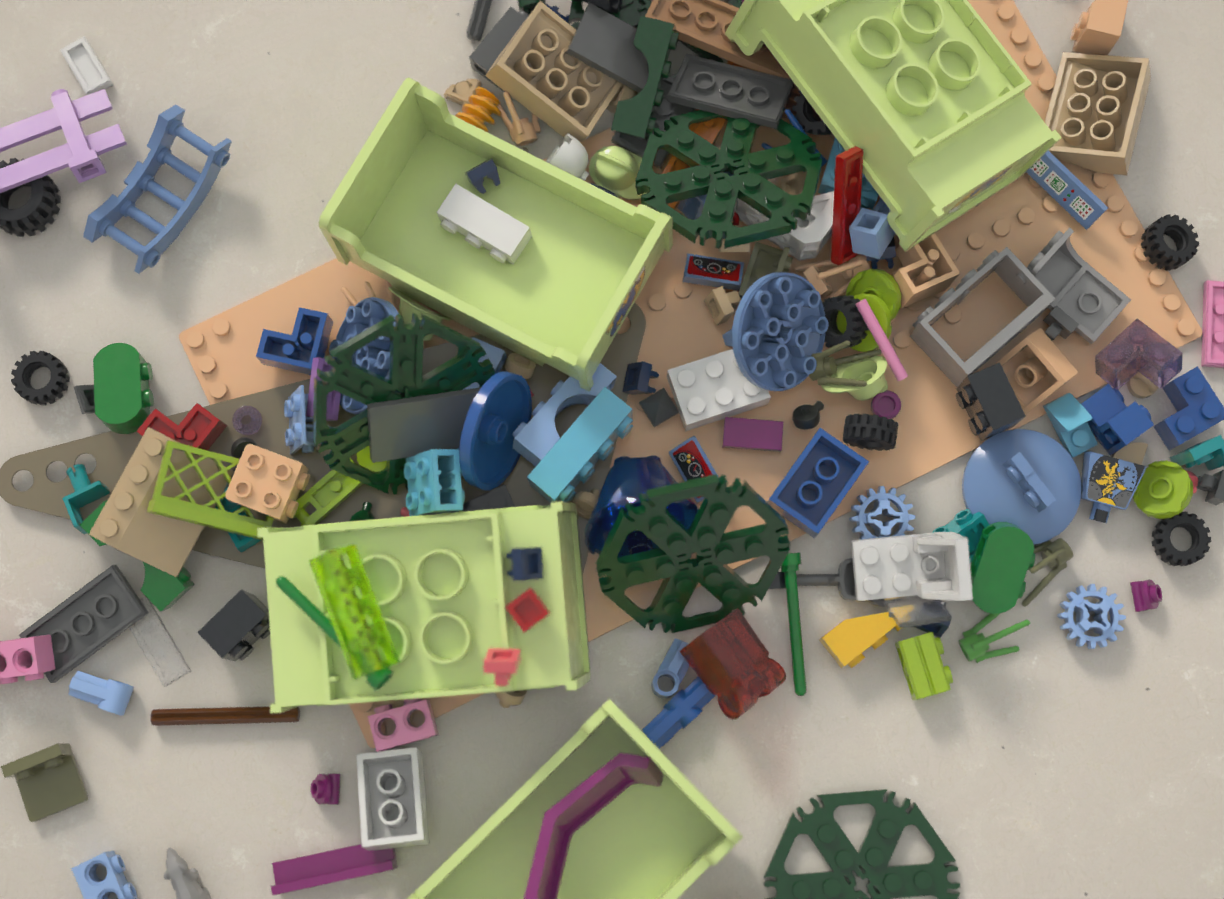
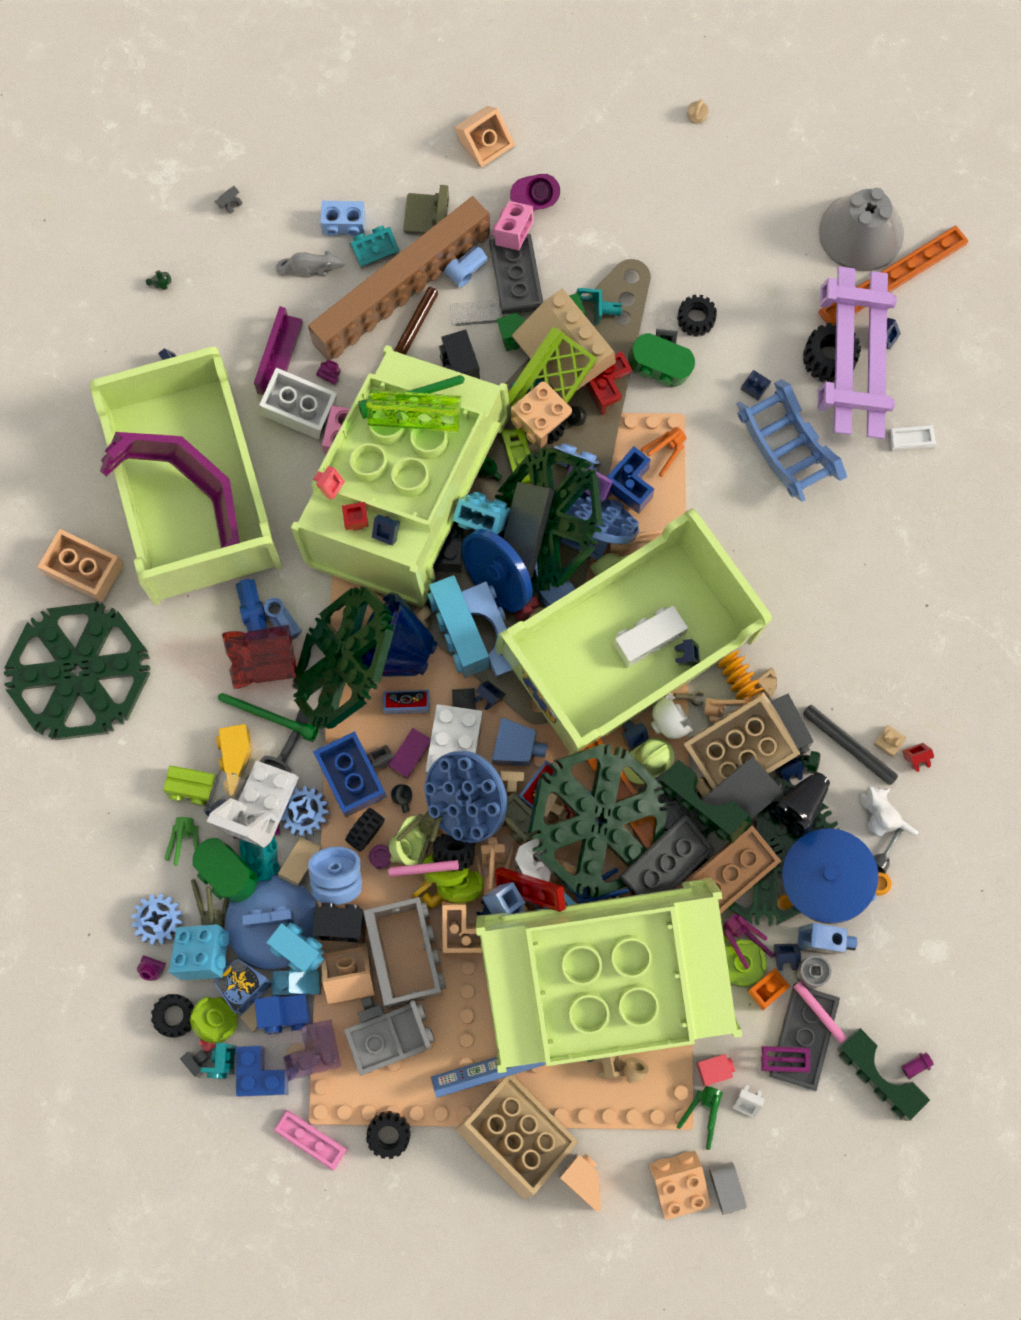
camera: 115 degrees right, 5 degrees down
plate [232,406,262,435] -> none
none -> medium azure brick [169,924,230,980]
none -> medium azure brick [266,922,325,973]
none -> tan tile [278,837,321,887]
none -> medium nougat brick [308,196,490,360]
none -> light blue wheel [308,847,363,905]
none -> teal bracket [349,225,400,267]
none -> dark grey slope [367,745,393,768]
none -> yellow piece [411,880,447,909]
none -> medium blue torso [492,718,548,766]
none -> orange plant [641,427,687,477]
none -> dark blue tile [741,370,771,401]

